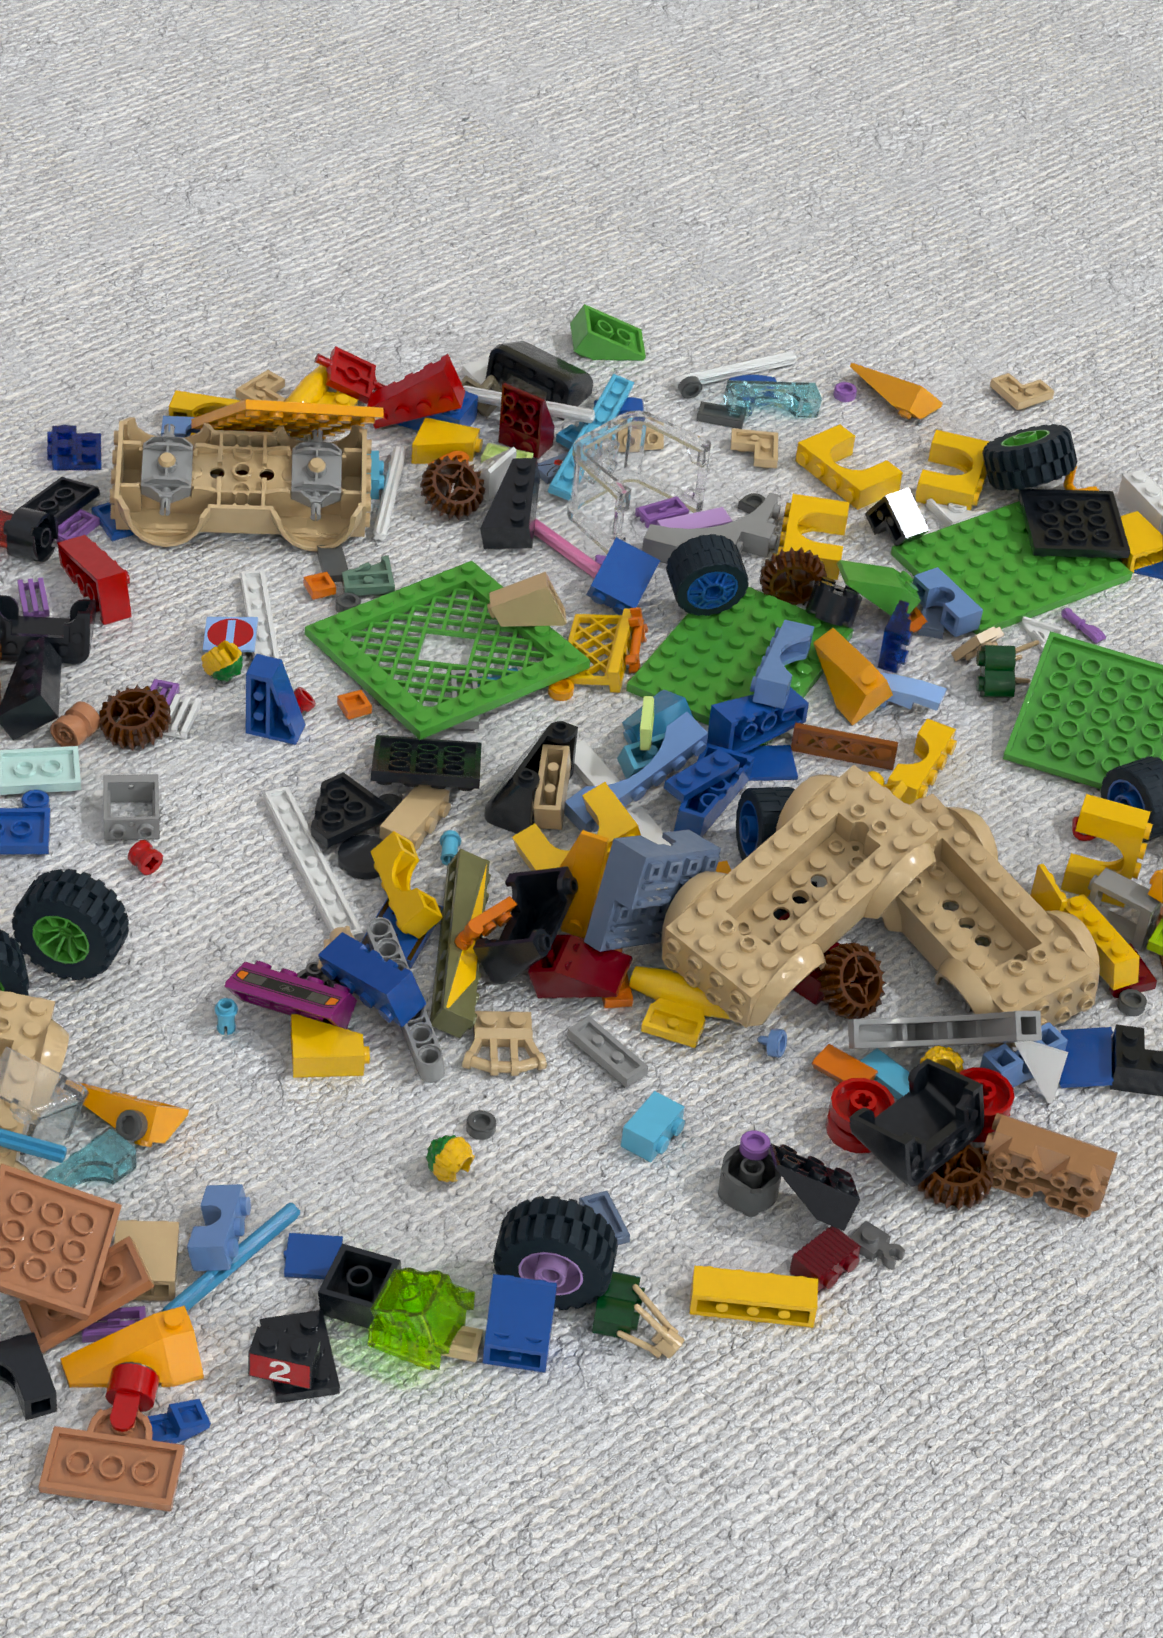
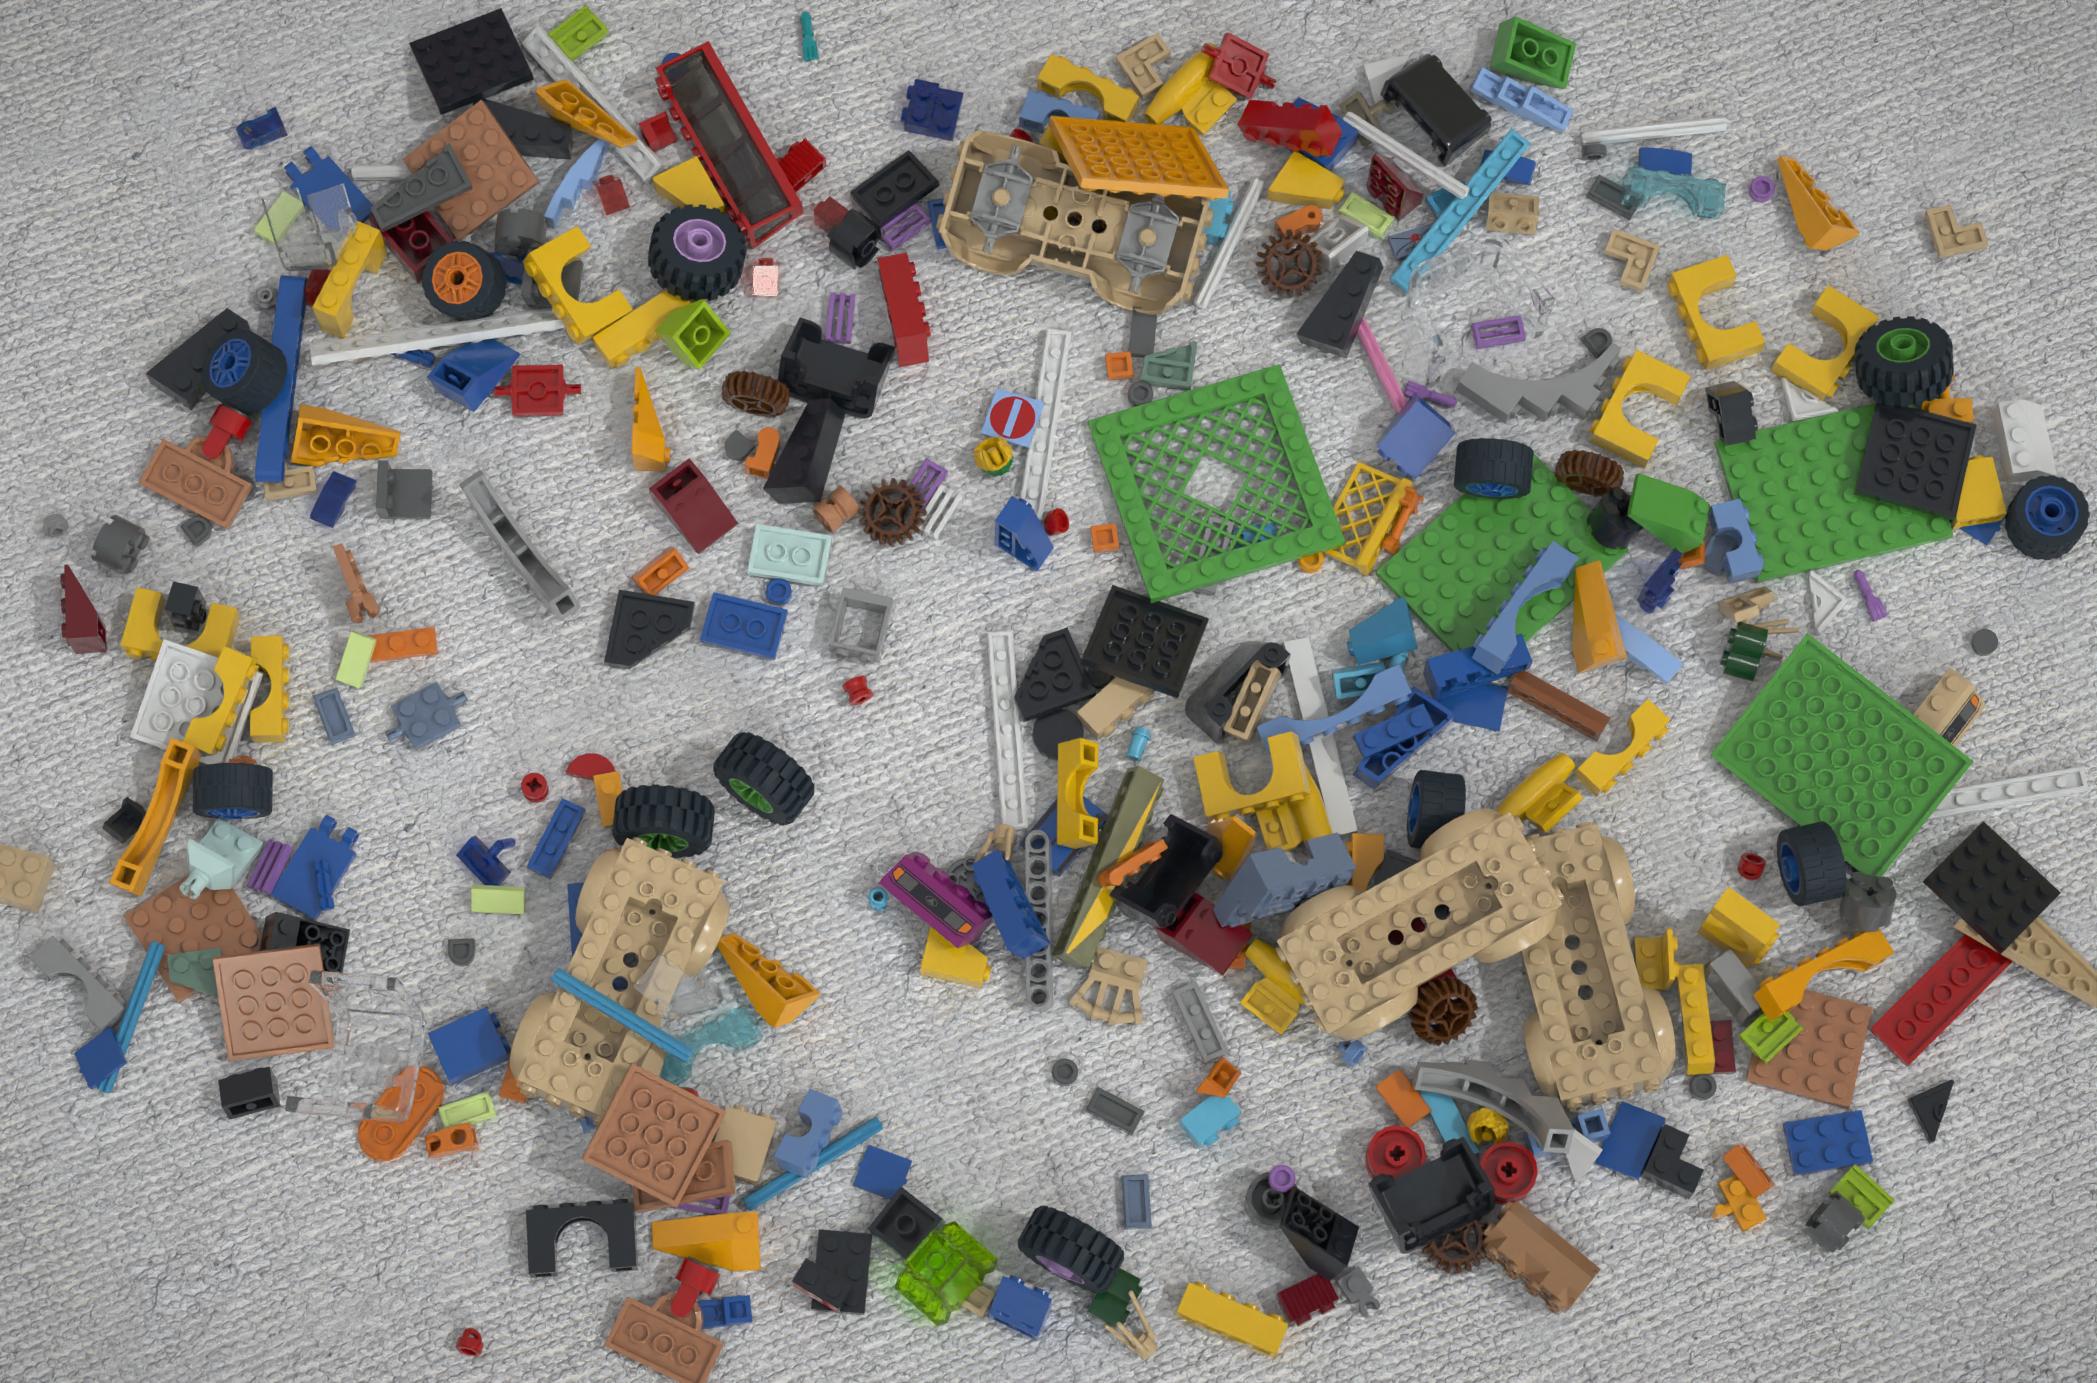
camera: 20 degrees right, 30 degrees up
dark grey tile [116,1110,148,1141] -> none
yellow piece [426,1135,475,1183] -> none
tan slope [487,572,567,627] -> none
yellowish green tile [640,696,654,750] -> none
lavender tile [657,507,733,529] -> none
none -> dark grey tile [1085,1087,1145,1136]
none -> orange slope [1196,1056,1241,1098]
none -> light blue slope [1469,67,1573,132]

